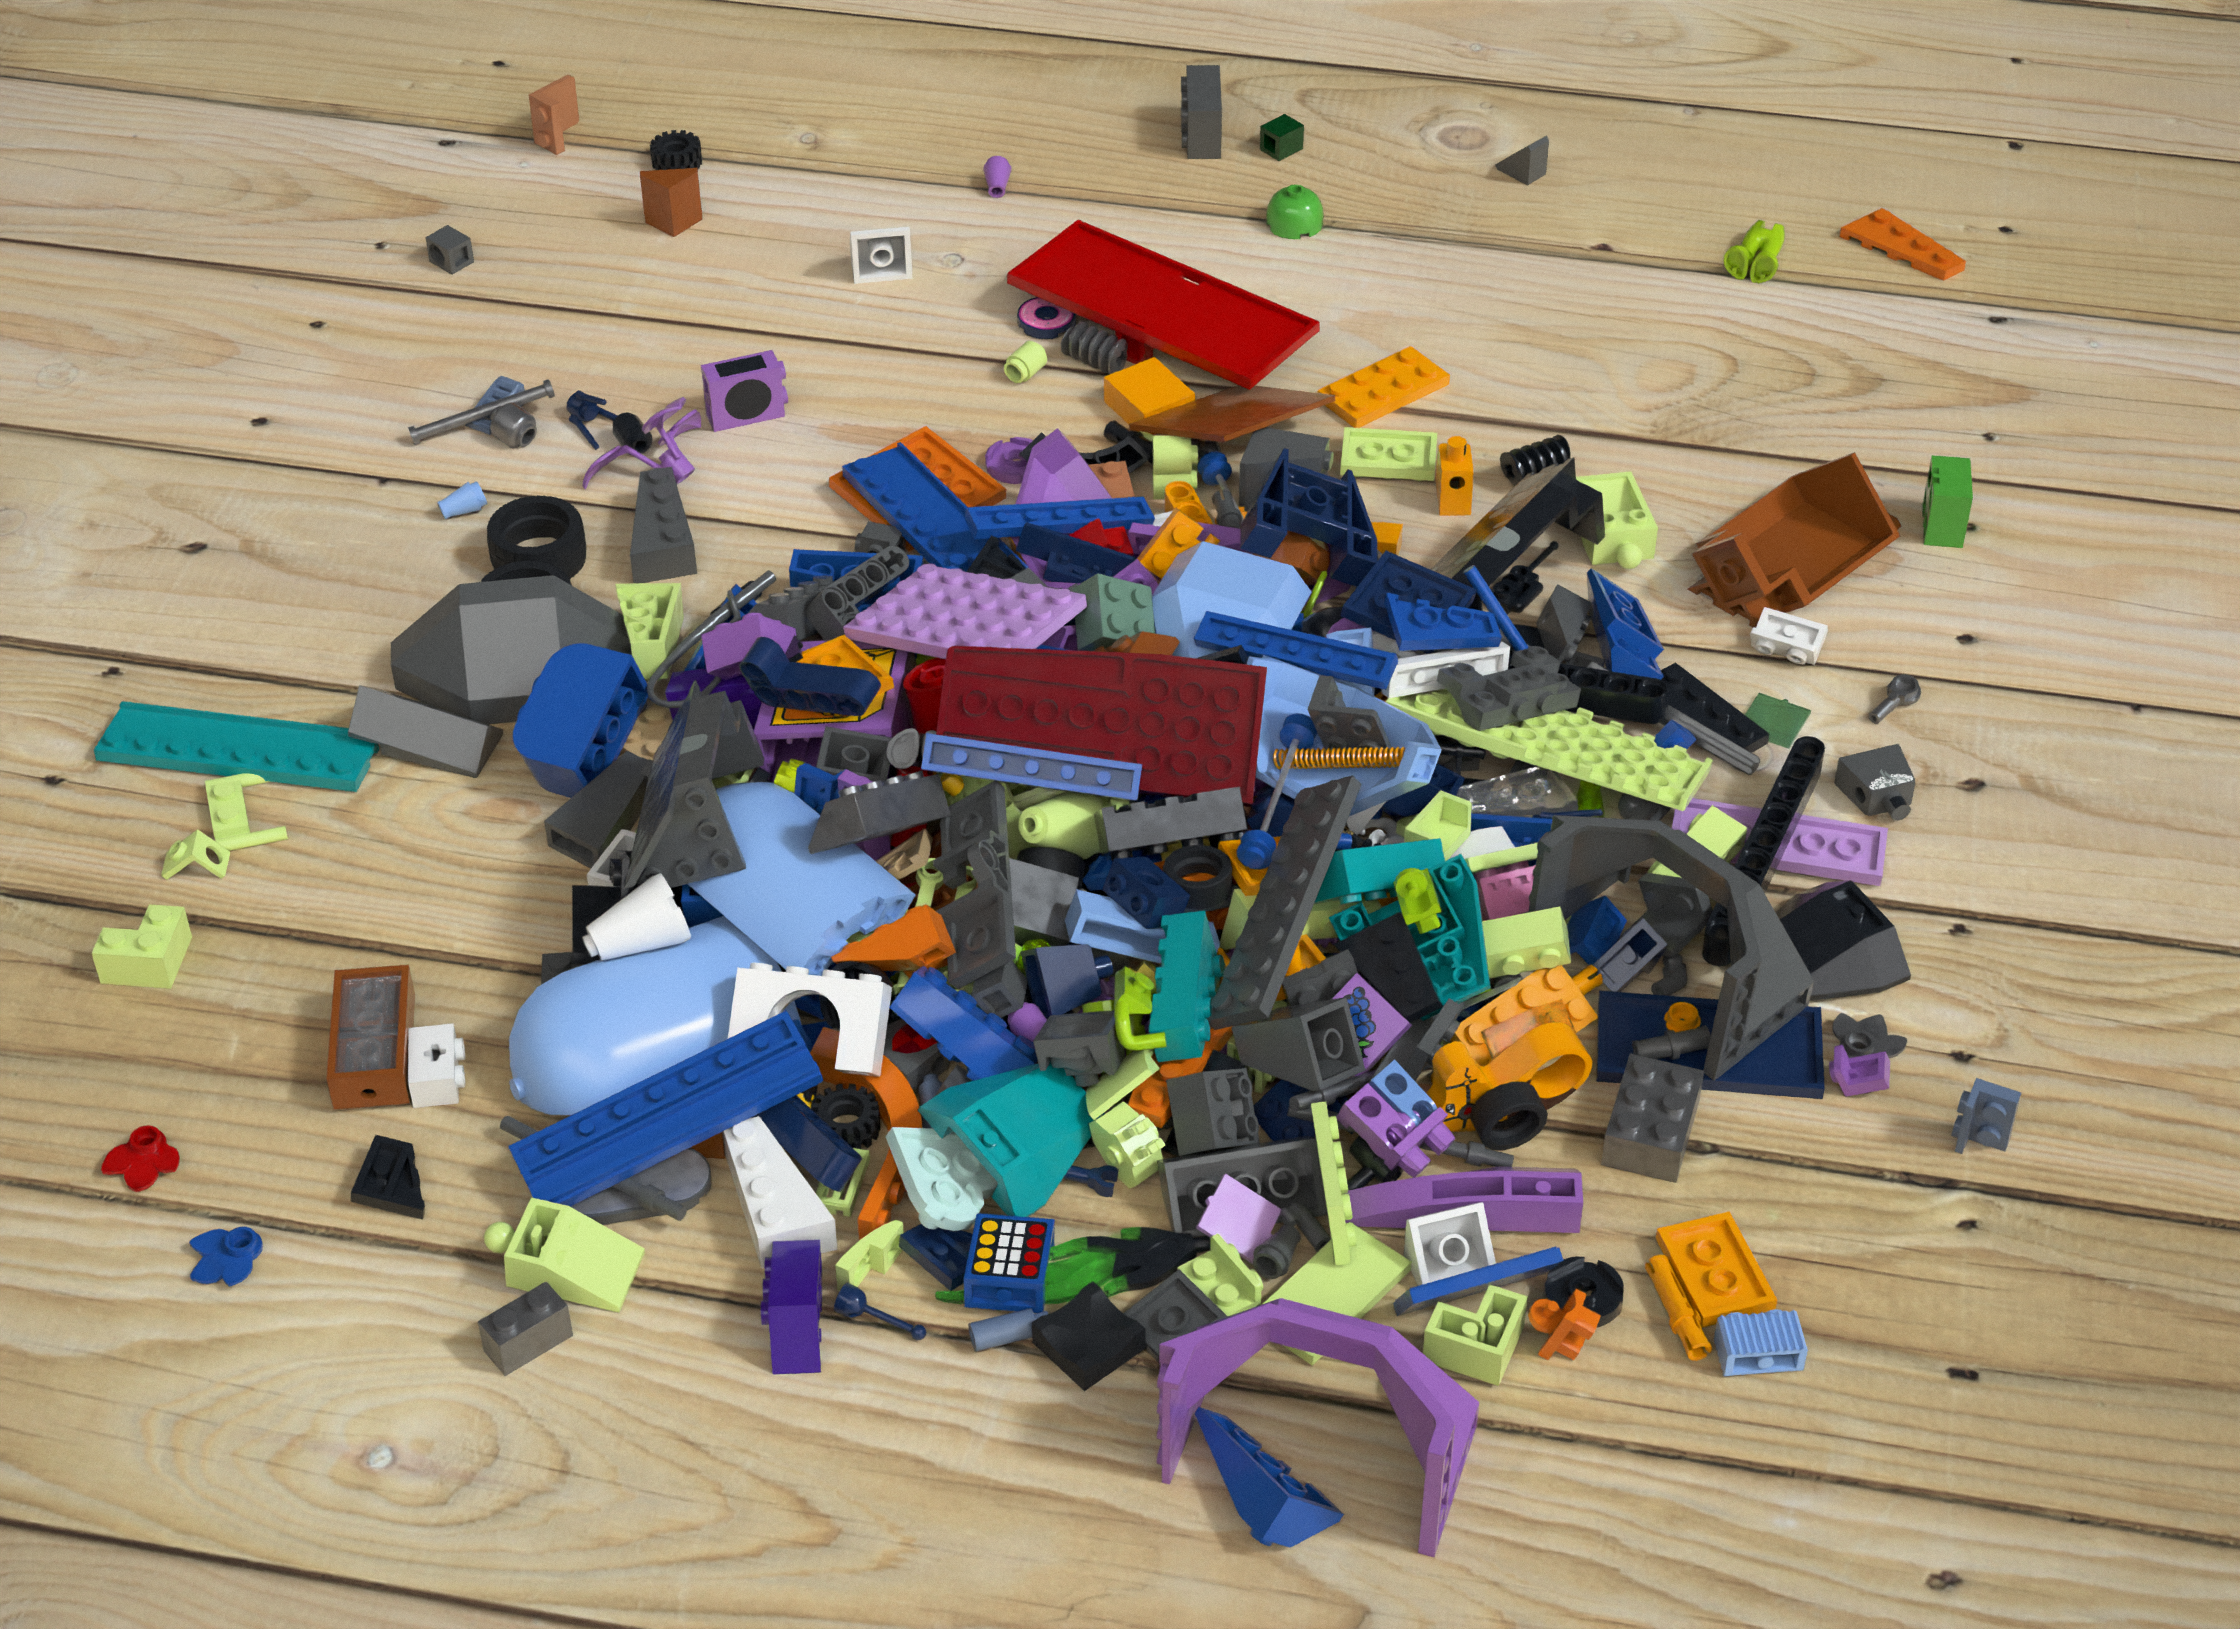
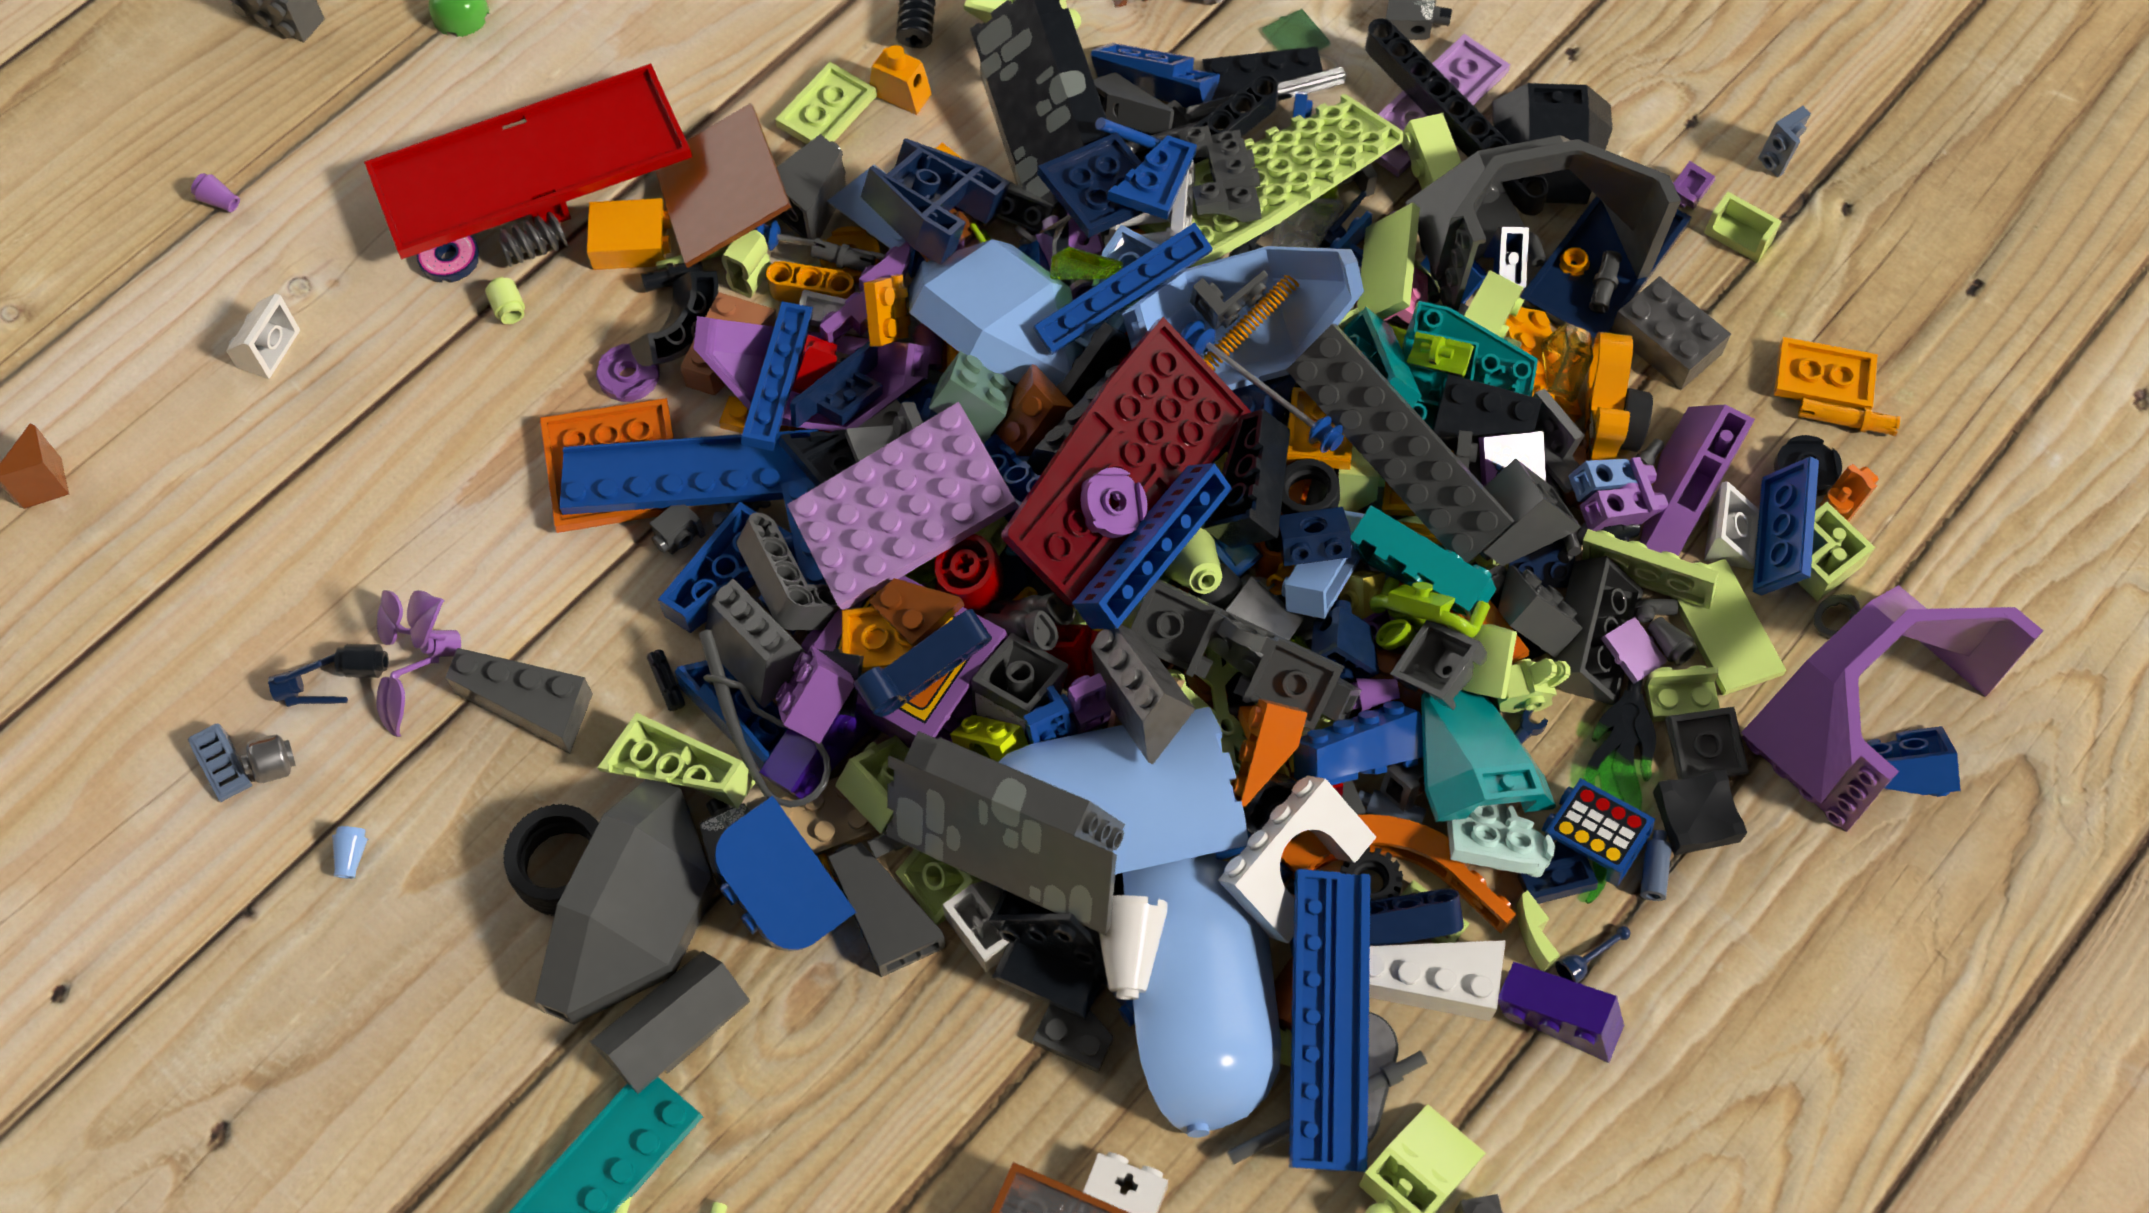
camera: 60 degrees left, 20 degrees up
flat silver bar [408,379,555,445] -> none
black tyre [487,495,586,579] -> none
medium lavender brick [701,350,788,432] -> none
light orange plate [1317,346,1450,428] -> none
light blue brick [1714,1309,1808,1376] -> none
flat silver plate [1833,1013,1907,1059] -> none
none -> dark orange wing [869,578,965,647]
none -> clear neon green slope [1050,246,1123,279]
none -> medium lavender plate [1081,467,1147,538]
none -> yellowish green panel [1704,192,1782,263]

